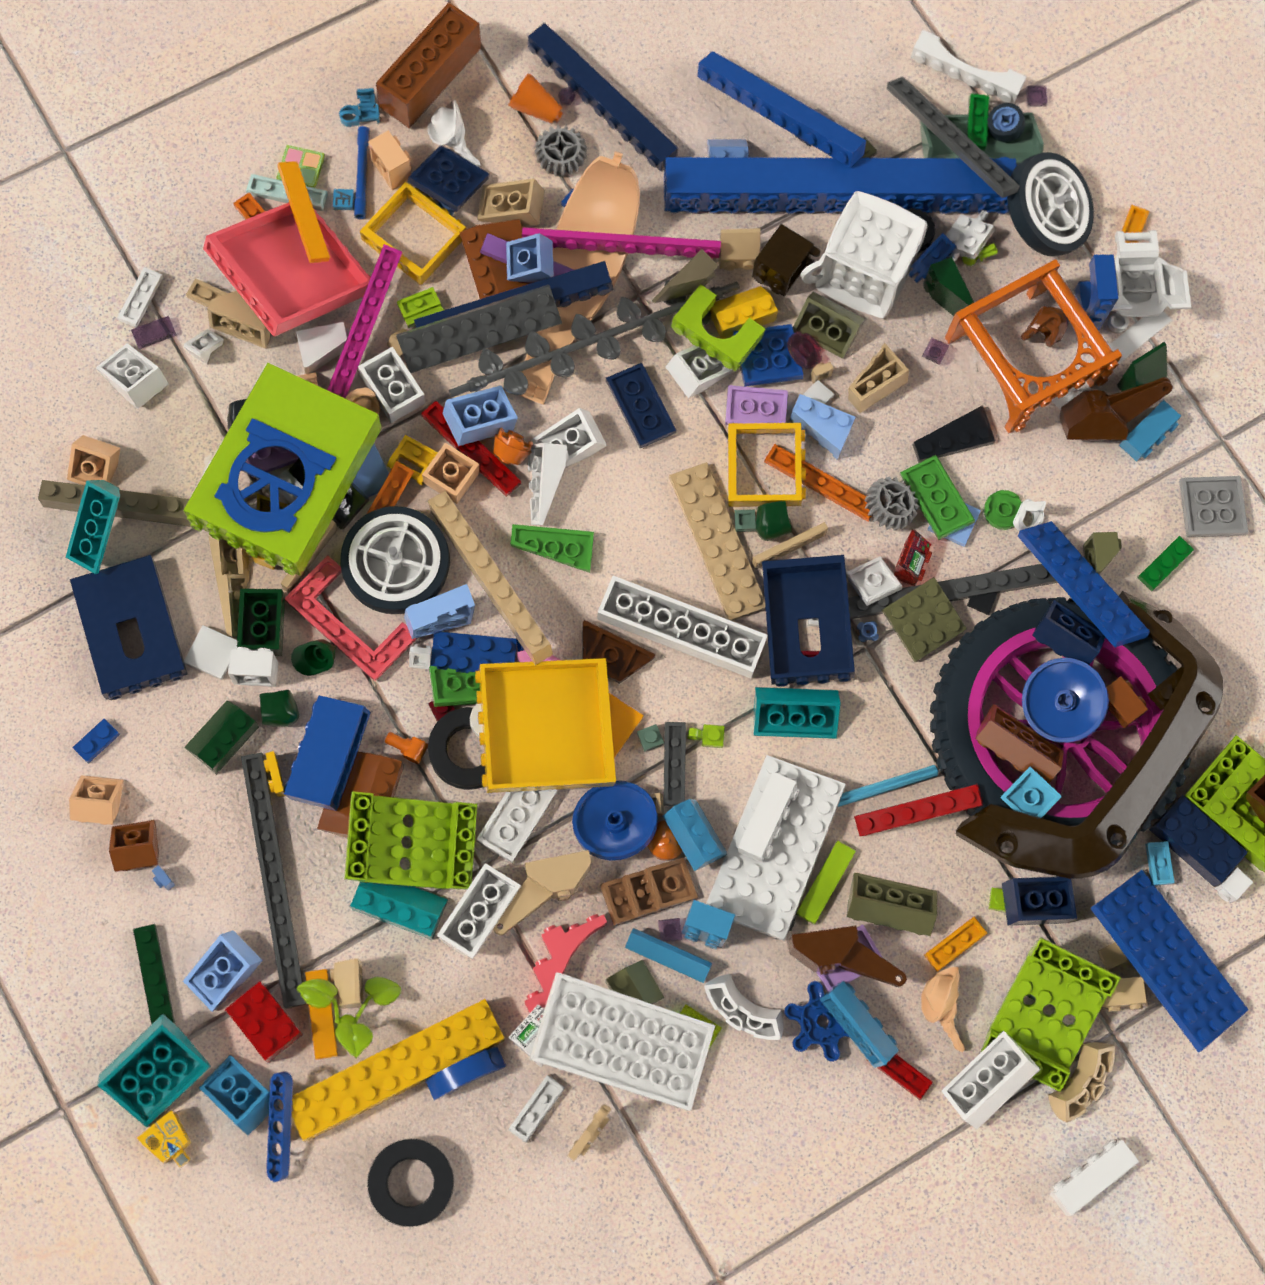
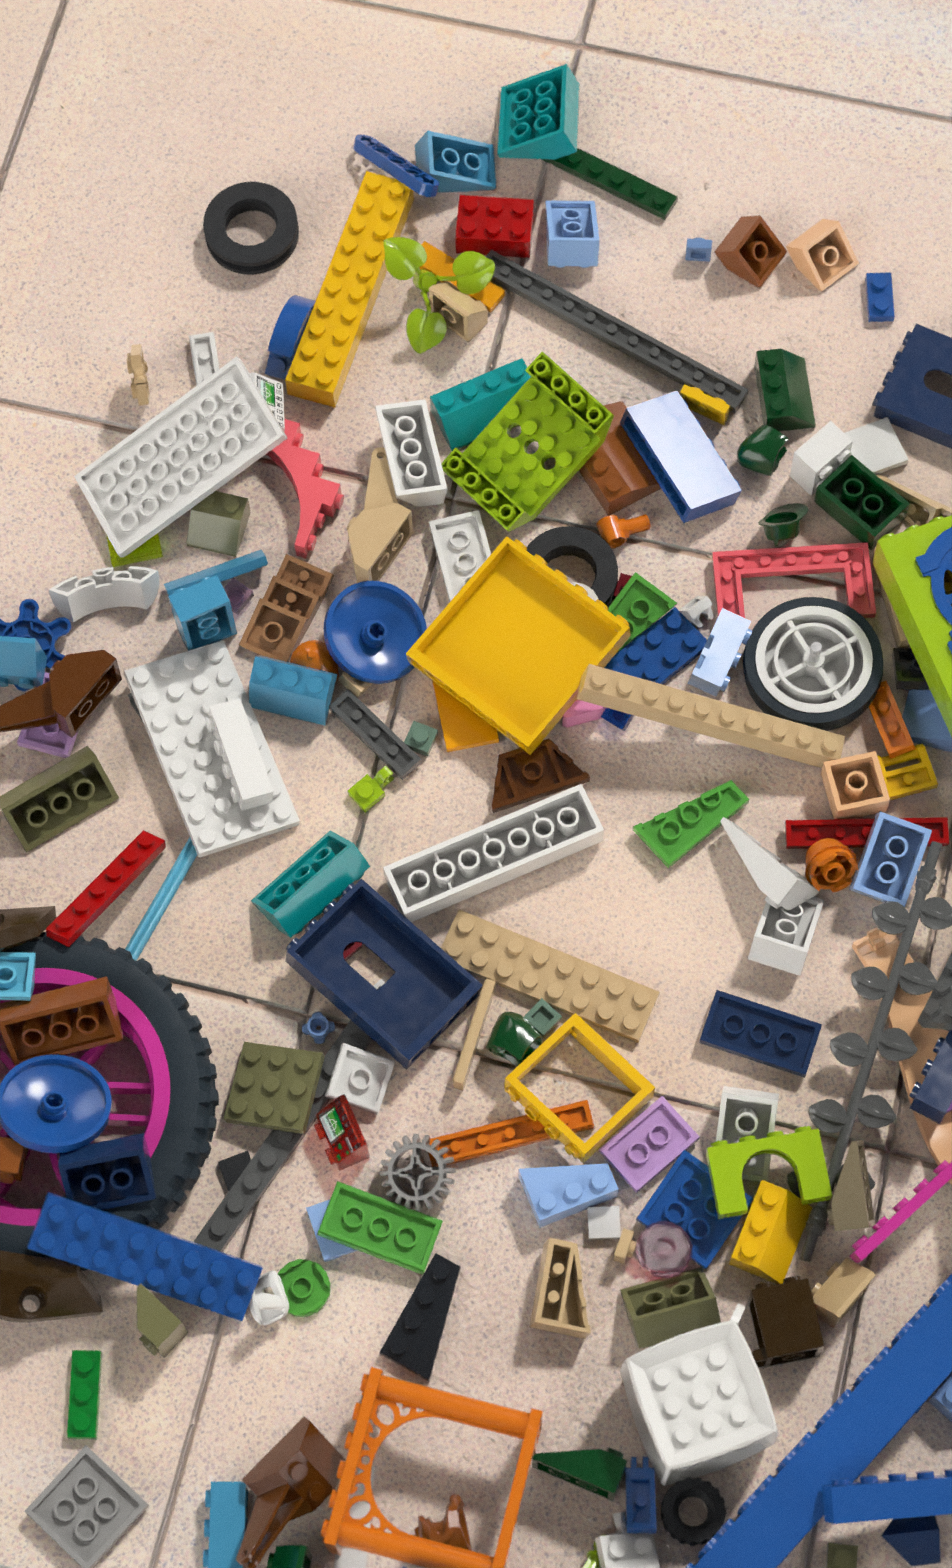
camera: 145 degrees right, 5 degrees down
yellow torso [137,1110,191,1168] -> none
lime tile [796,840,856,925] -> none
clear purple plate [922,337,949,365] -> none

